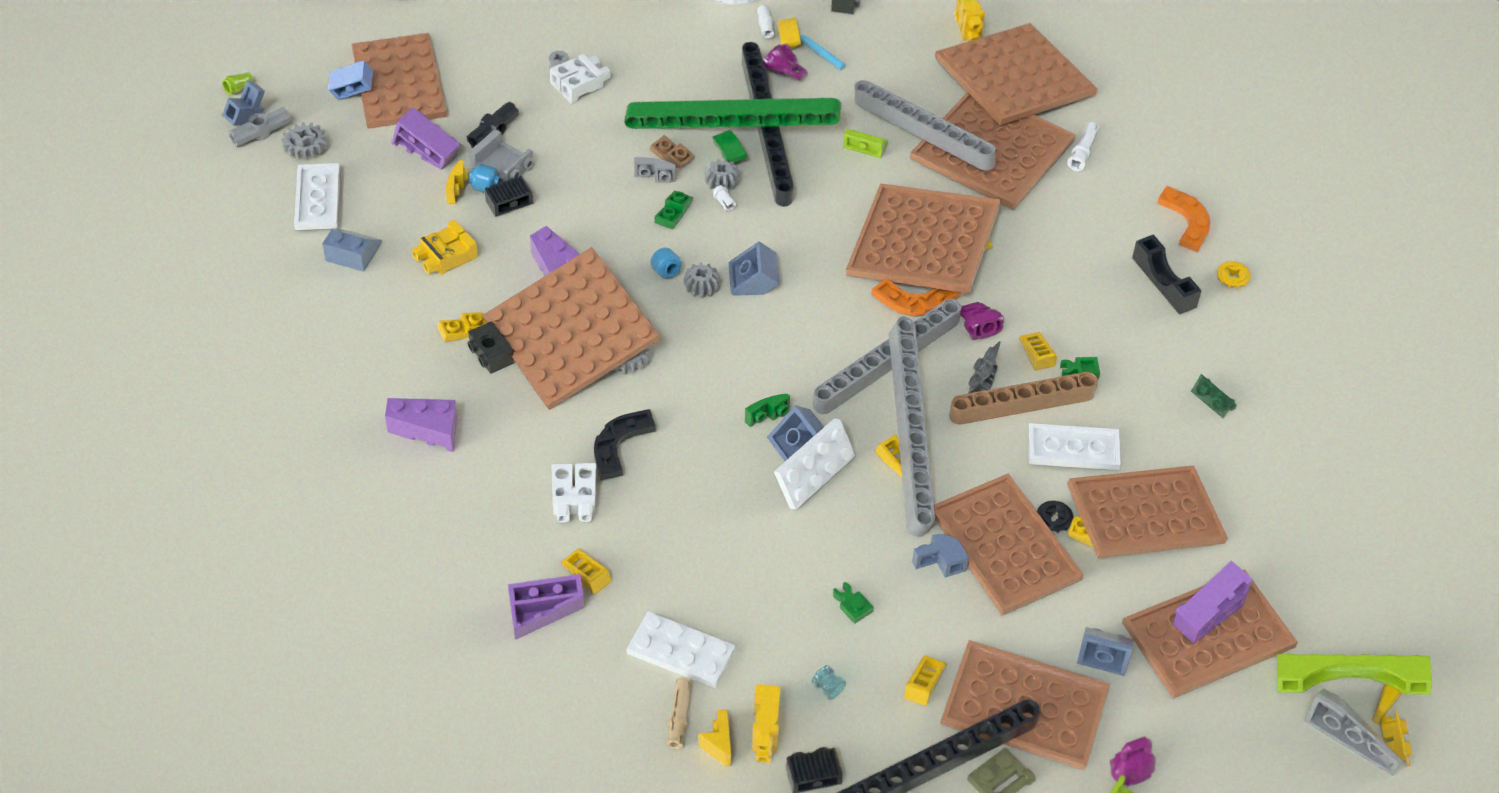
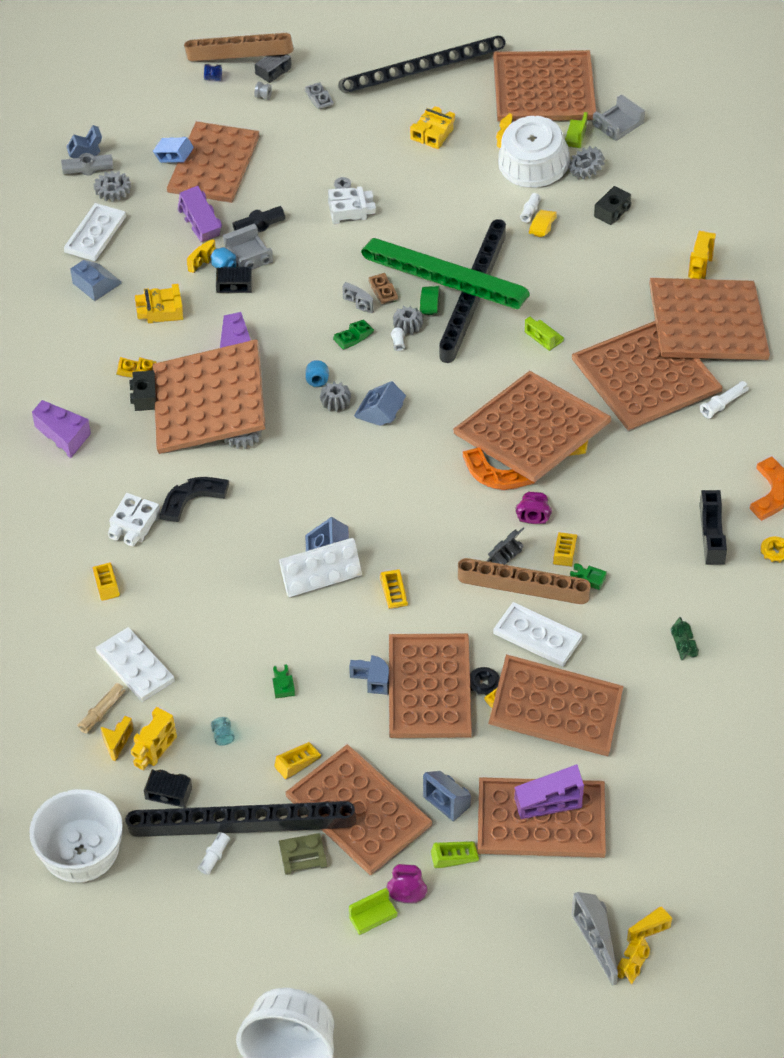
camera: 30 degrees right, 0 degrees up
lime cone [222,72,253,95] -> none
medium lavender wedge [508,574,584,640] -> none
green slope [745,394,790,427] -> none
magenta piece [763,43,808,80] -> none
medium azure bar [800,34,846,70] -> none
light grey beam [813,299,961,414] -> none
light grey beam [854,80,996,170] -> none
light grey beam [889,316,935,537] -> none
lime arch [1277,653,1432,695] -> none
none -> lime slope [431,841,479,868]

